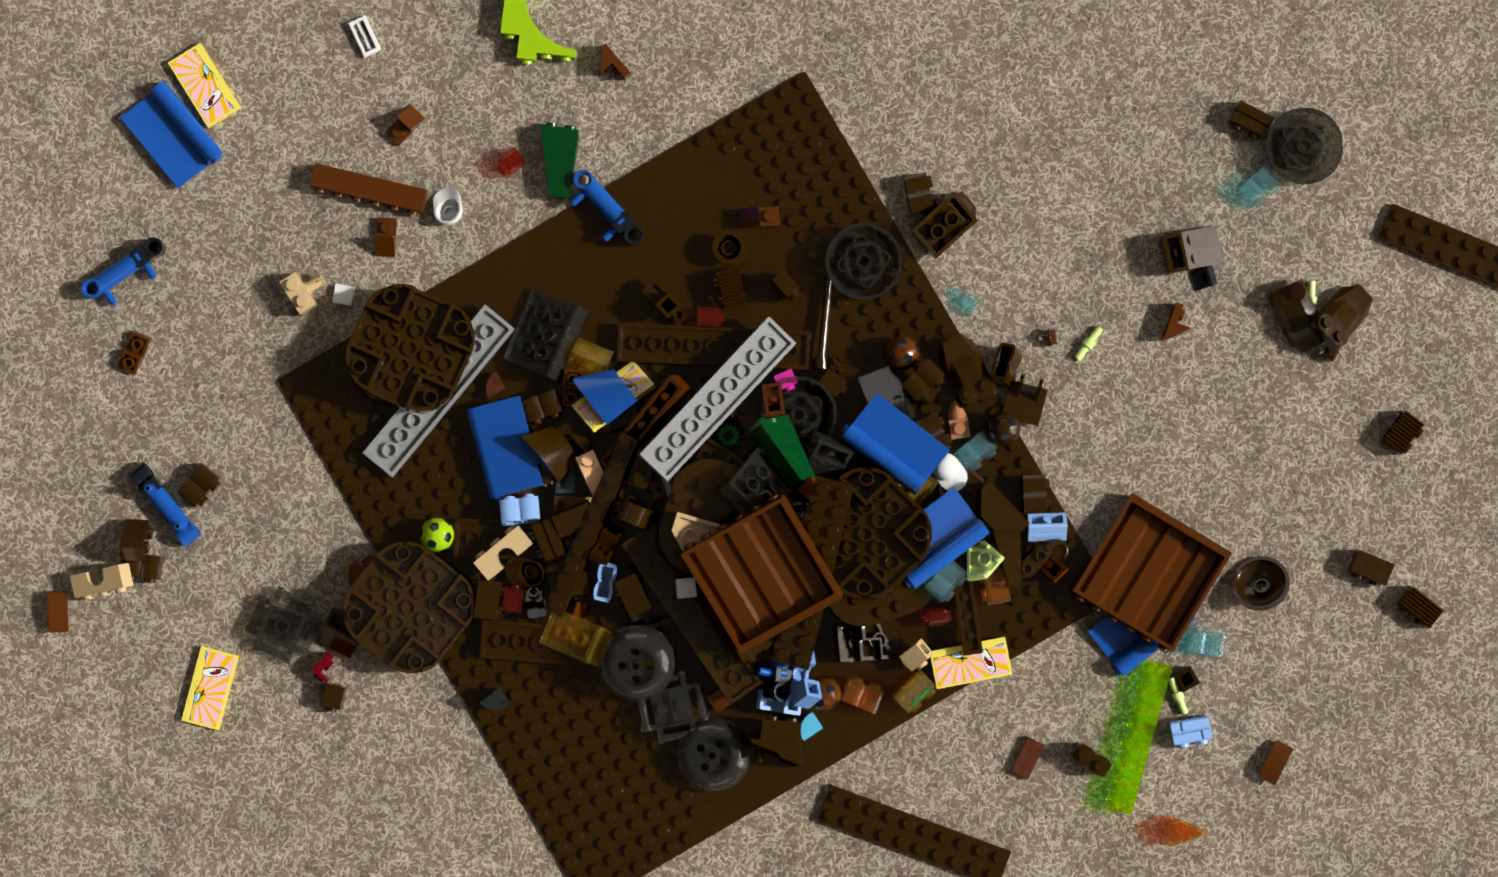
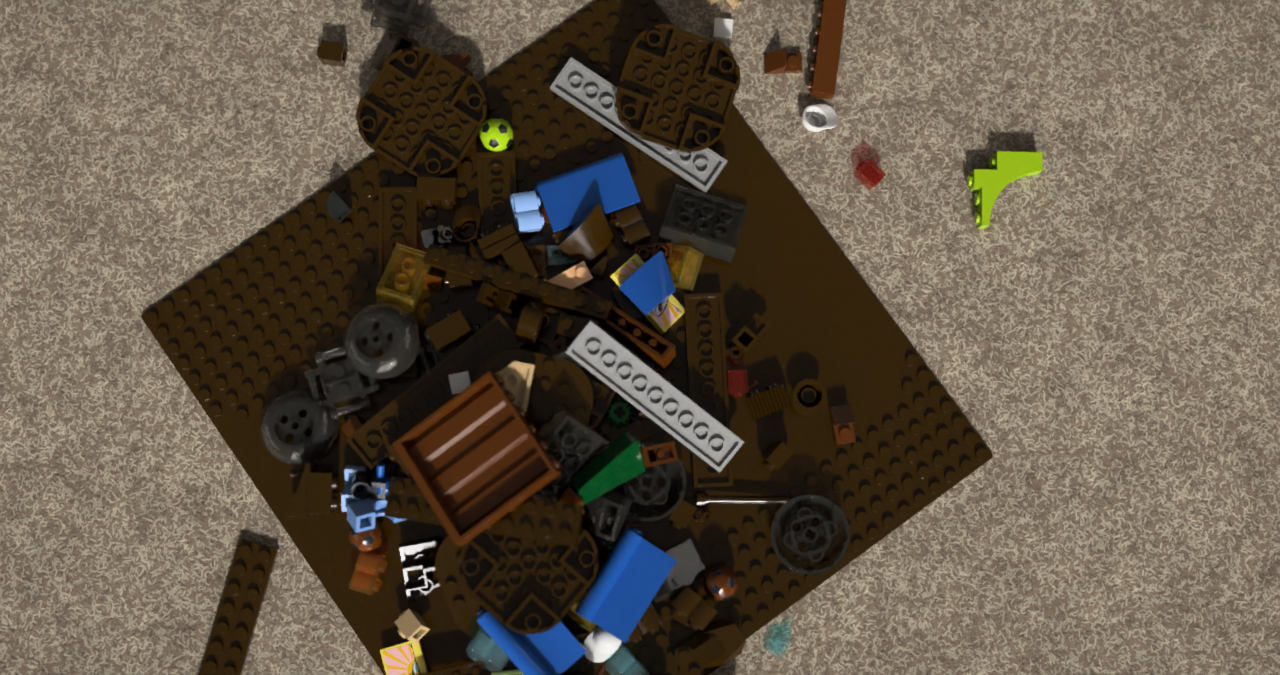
camera: 80 degrees right, 5 degrees down
dark red bracket [312,652,335,683] -> none
white tile [348,15,381,58] -> none
reddish brown slope [385,105,425,146] -> none
tan arch [474,525,534,580] -> none
copper tile [486,372,506,398] -> none
clear red brick [502,584,525,613] -> none
dark green slope [540,122,580,200] -> none
blue piece [570,170,644,246] -> none
light blue brick [593,563,618,602] -> none
reddish brown slope [600,43,631,80] -> none
dark pink plate [773,369,798,393] -> none
medium azure brick [801,711,823,741] -> none
clear yellow slope [892,670,936,713] -> none
dark brown brick [903,172,937,215] -> none
dark brown slope [910,191,978,259] -> none
clear red brick [923,606,952,627] -> none
nougat plate [948,400,971,440] -> none

